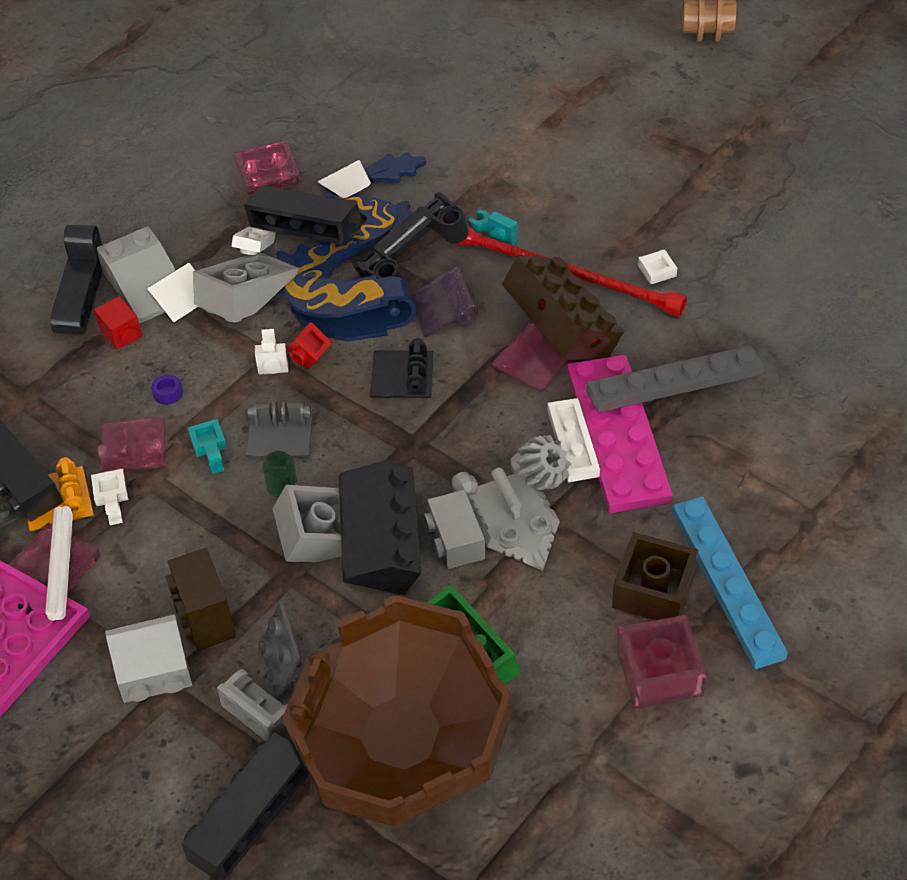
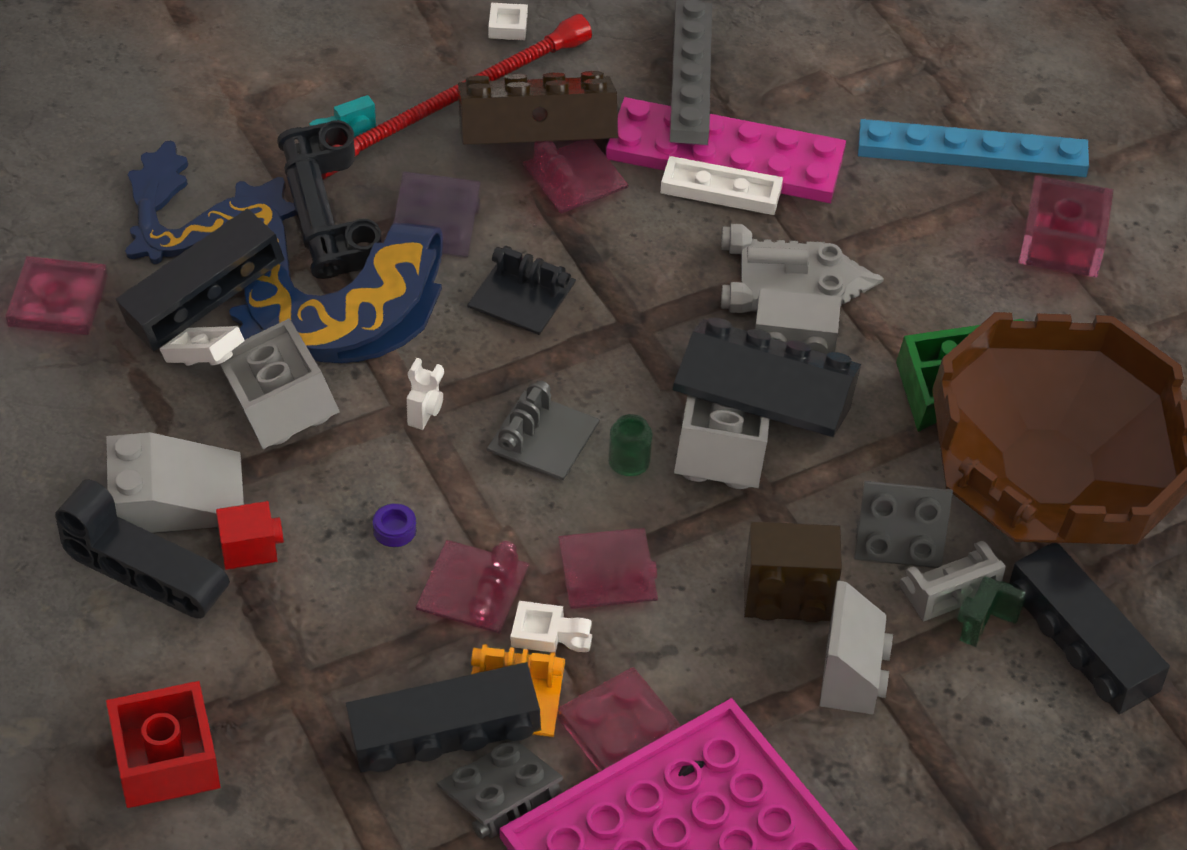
camera: 70 degrees left, 0 degrees up
white axle [45,506,73,621] -> none
white sticker [147,263,199,322] -> none
teal plate [187,419,227,474] -> none
red bracket [286,322,332,370] -> none
white sticker [318,160,371,198] -> none
light grey gear [515,435,571,491] -> none
dark brown brick [612,532,699,626] -> none
none -> clear pink hinge [558,528,658,609]
none -> clear green bracket [957,576,1026,647]

